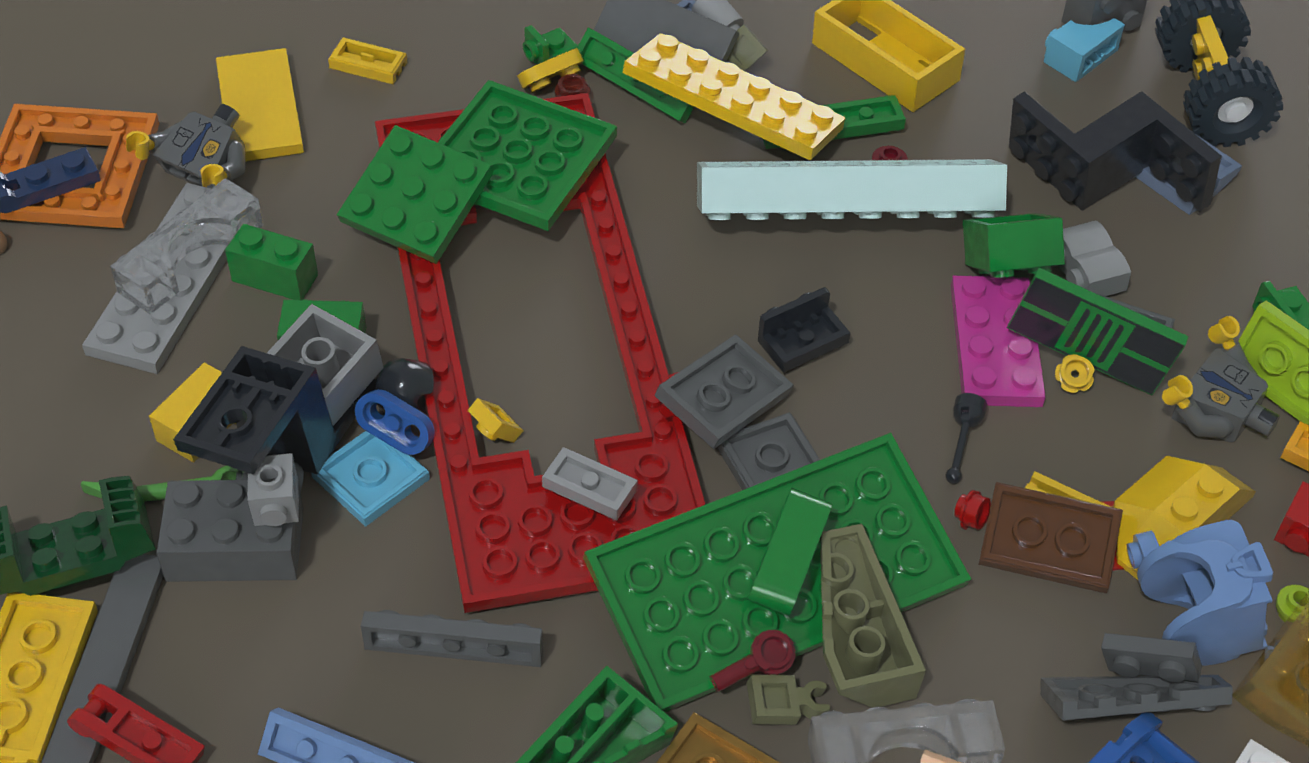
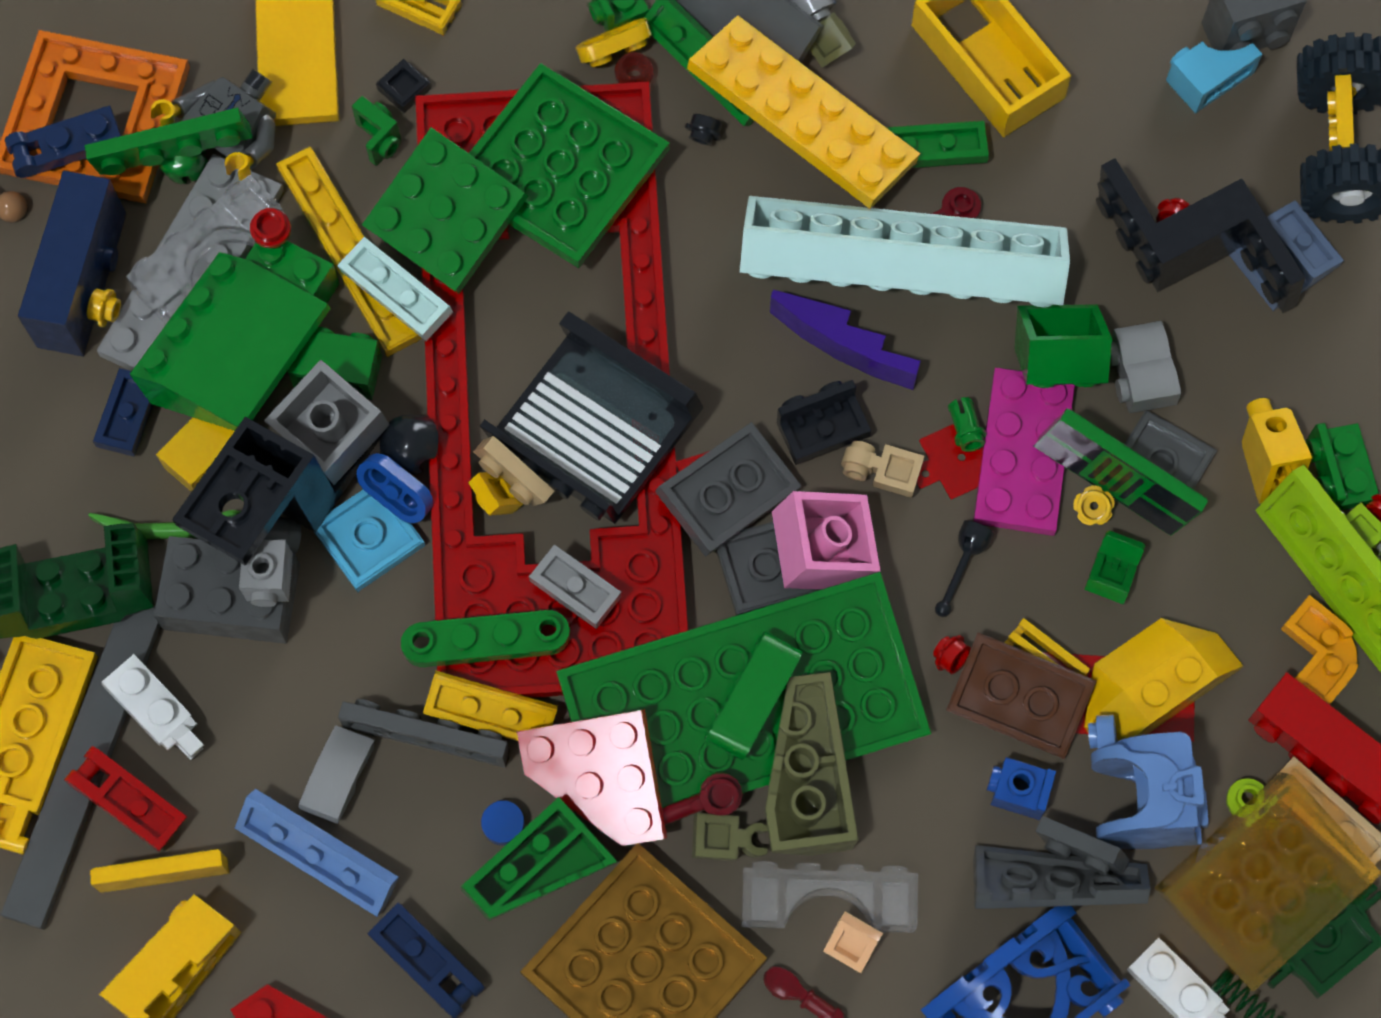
camera: 10 degrees right, 20 degrees up
dark grey torso [1162,316,1280,442] -> none
none -> dark blue brick [18,171,127,357]
none -> green plate [85,108,252,184]
none -> yellow plate [87,289,121,327]
none -> dark blue plate [93,368,153,457]
none -> white hinge [101,654,204,760]
none -> green slope [130,252,331,431]
none -> red plate [250,208,291,248]
none -> yellow tile [276,146,422,357]
none -> light grey slope [299,725,374,824]
none -> light aqua plate [337,237,453,341]
none -> green bracket [351,96,401,166]
none -> black tile [376,58,432,113]
none -> green plate [401,610,570,667]
none -> yellow tile [423,670,557,741]
none -> tan plate [473,436,554,506]
none -> panel [480,311,703,524]
none -> blue tile [481,801,525,846]
none -> plate [517,709,667,846]
none -> black plate [685,113,722,146]
none -> dark purple slope [770,289,921,390]
none -> bright pink brick [772,491,881,589]
none -> tan plate [841,441,925,498]
none -> red piece [916,424,983,500]
none -> green pin [948,397,987,452]
none -> blue brick [986,757,1056,820]
none -> green bracket [1084,530,1146,605]
none -> yellow torso [1242,398,1312,504]

